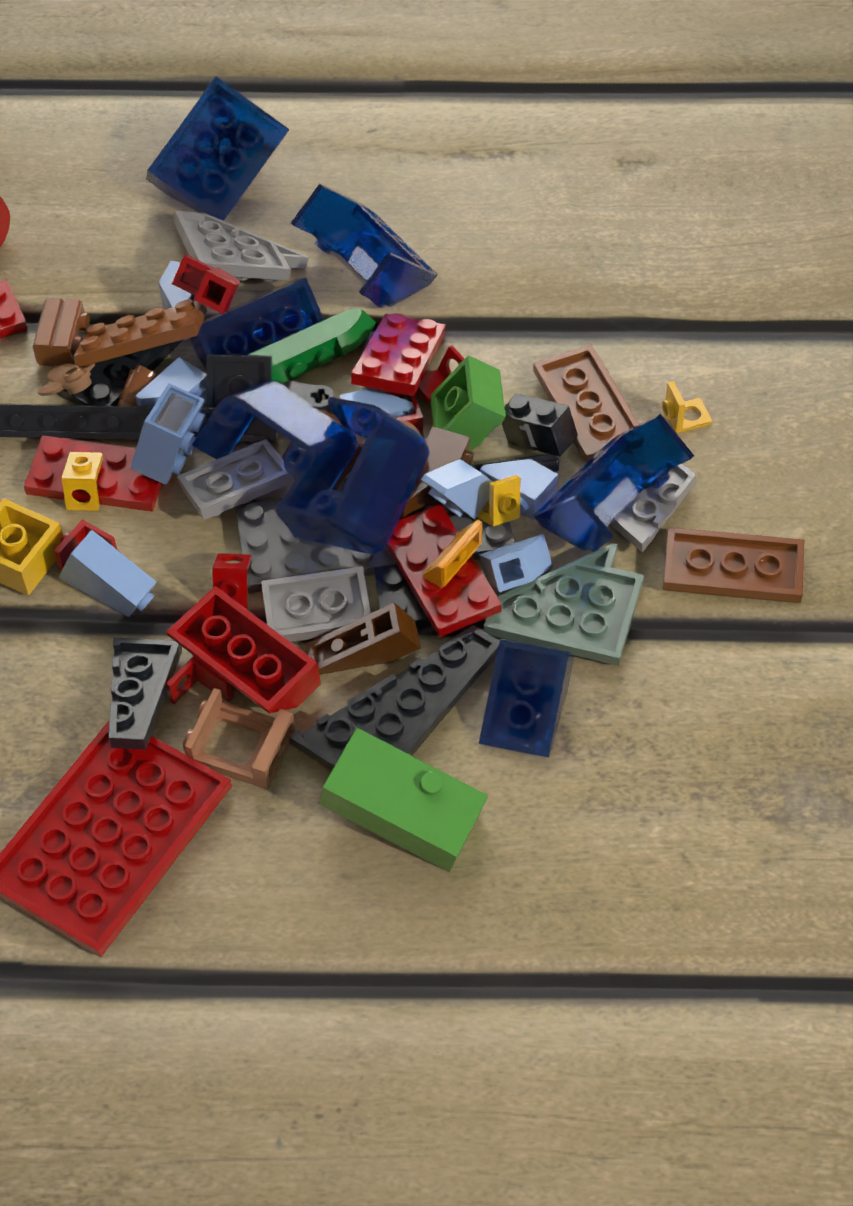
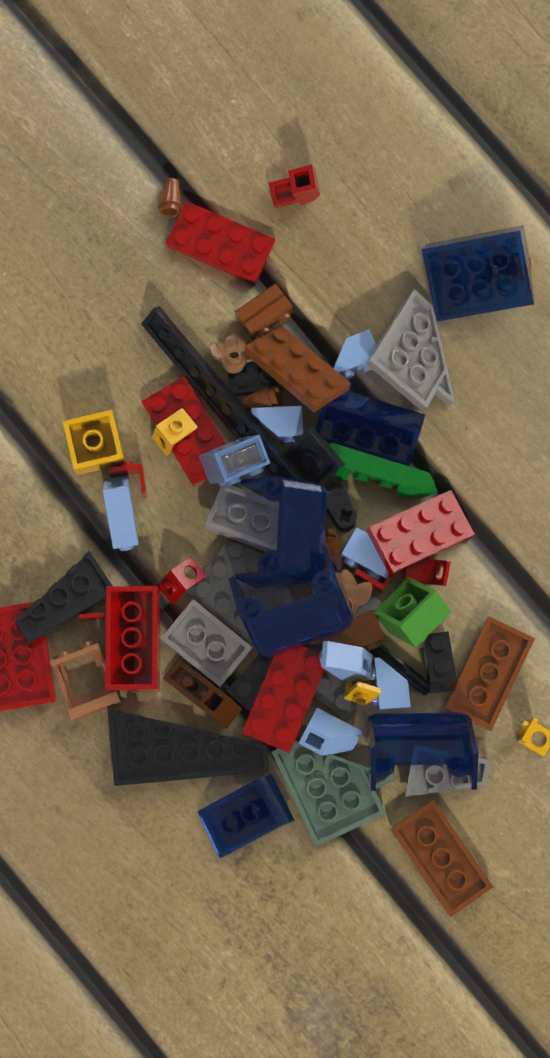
camera: 45 degrees right, 25 degrees up
red brick [172,255,240,314] -> none
clear blue windscreen [291,183,438,308] -> none
bright green brick [318,728,489,872] -> none
light orange slope [423,519,482,588] -> none

